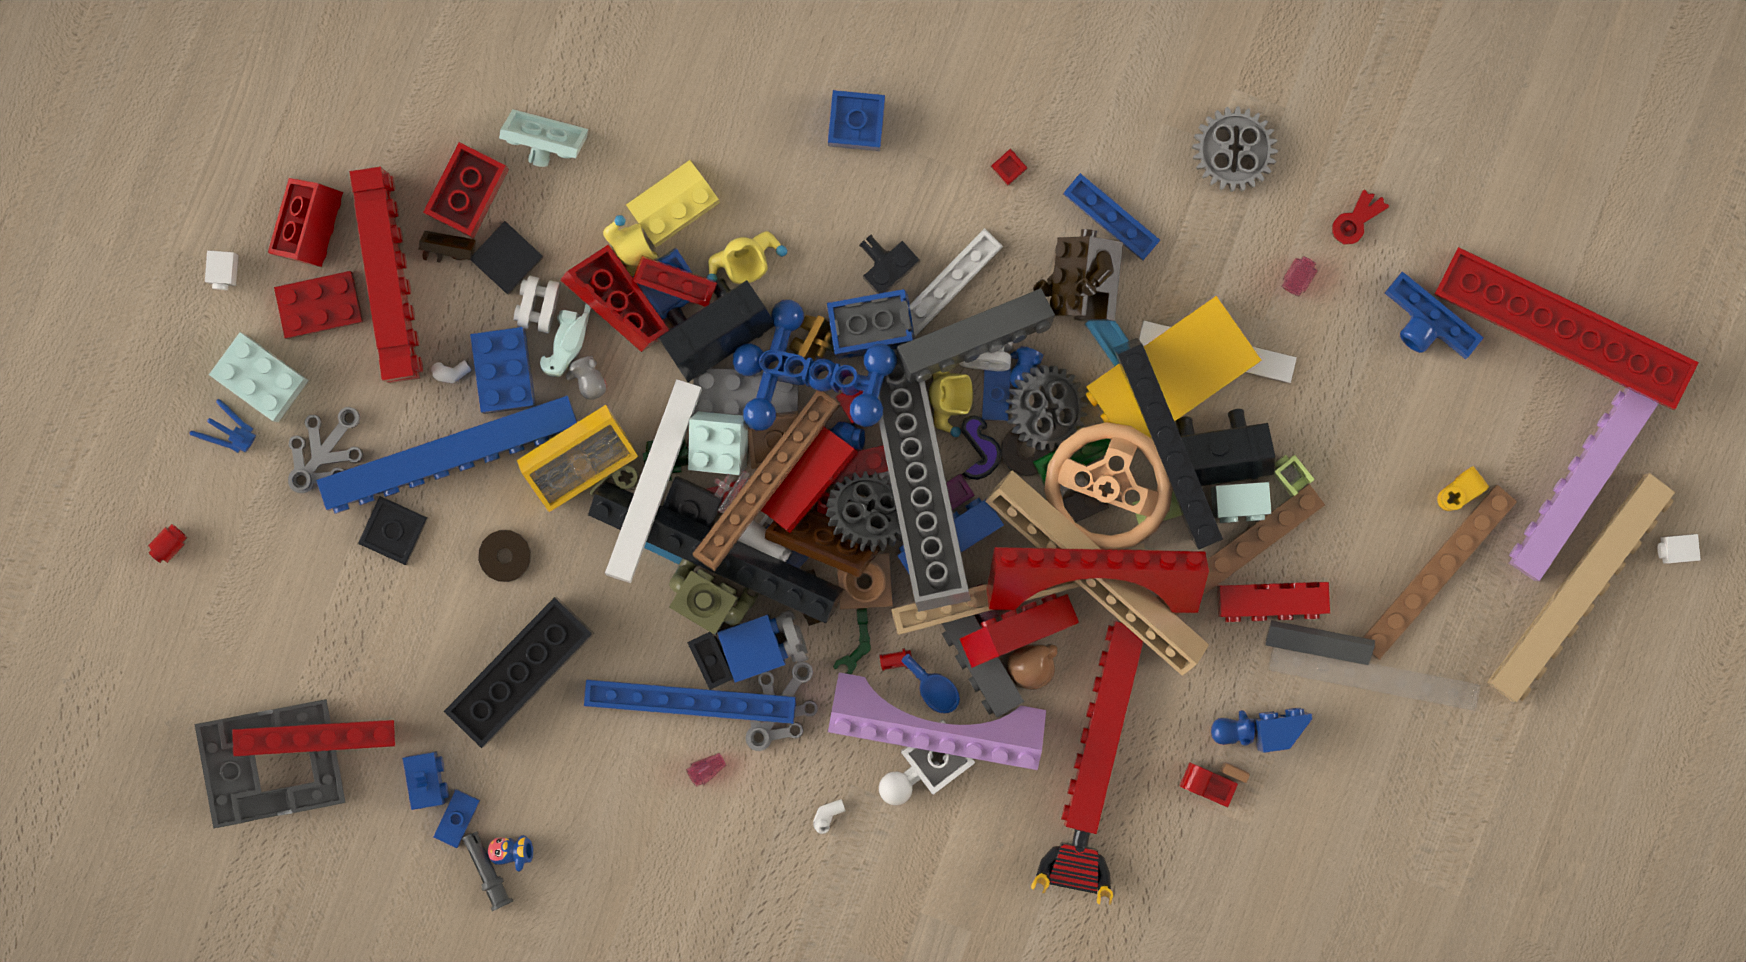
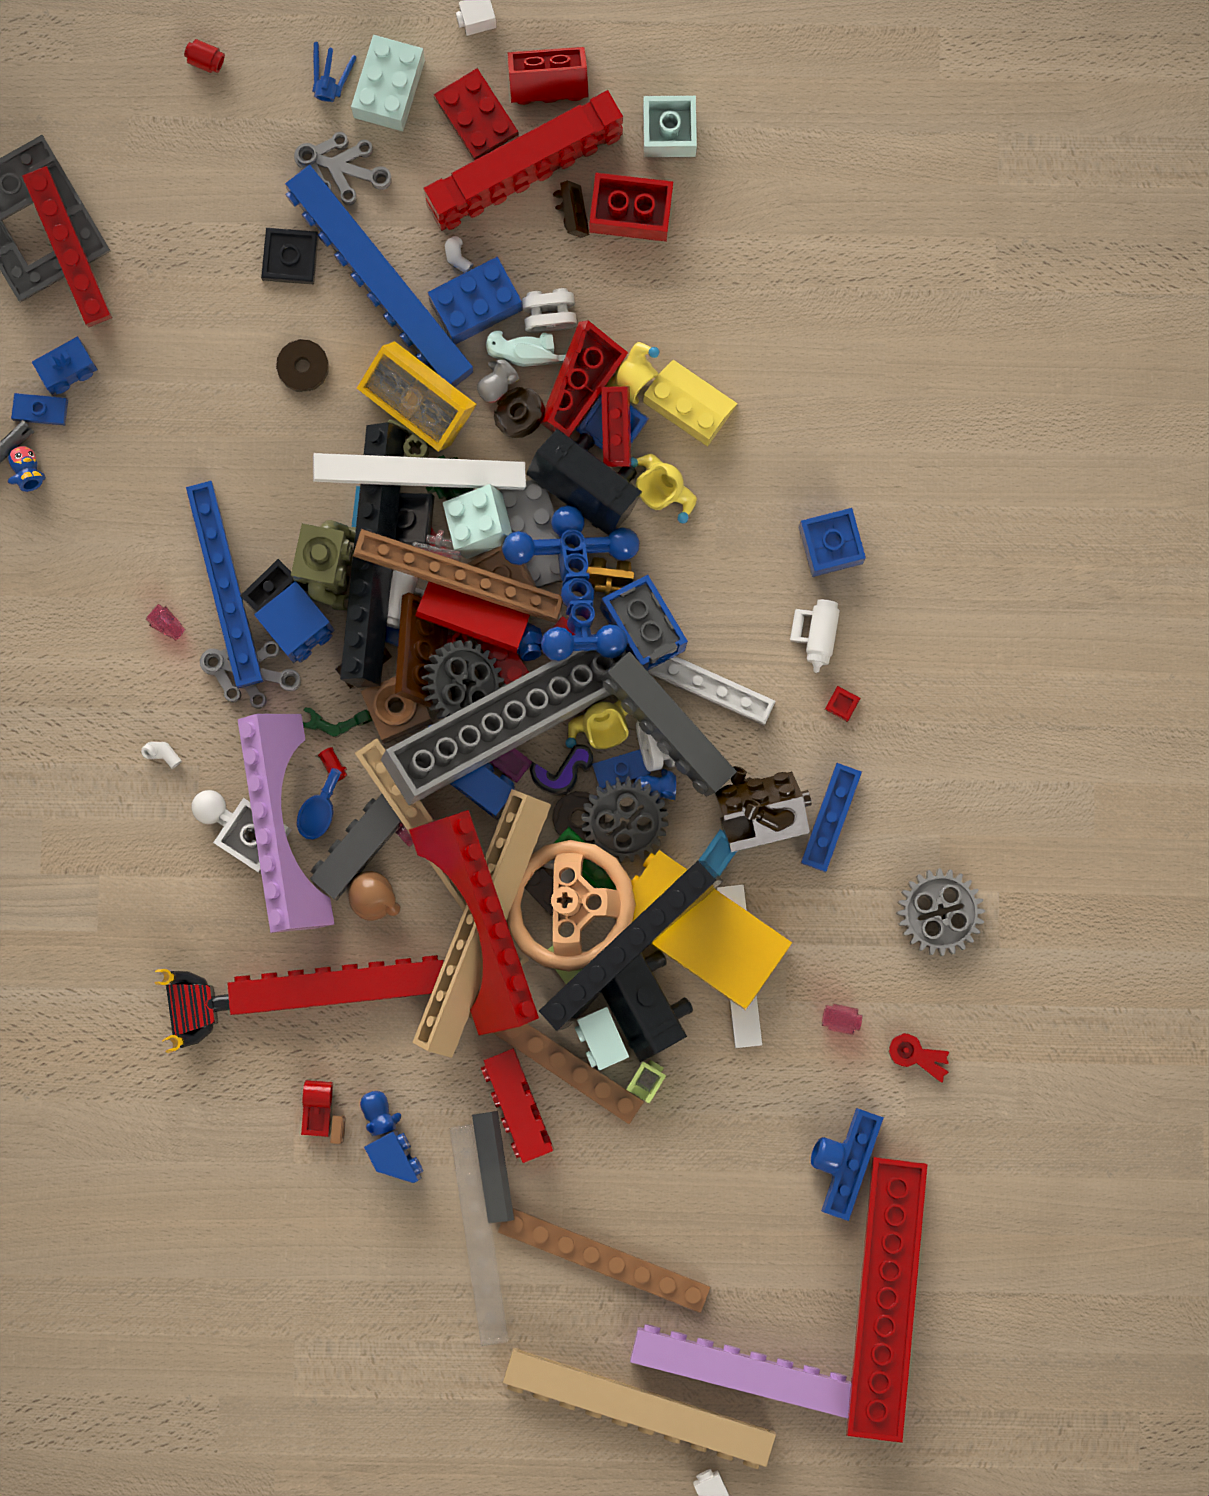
camera: 70 degrees right, 5 degrees down
black brick [443,597,595,748] -> none
black tile [470,221,543,295] -> none
light aqua plate [499,109,588,167] -> none
light grey plate [776,610,809,663] -> none
black brick [859,234,920,294] -> none
red wedge [960,593,1079,668] -> none
yellow piece [1437,466,1489,511] -> none
none -> dark brown tile [494,387,545,438]
none -> light aqua brick [643,96,697,157]
none -> white piece [790,599,840,673]

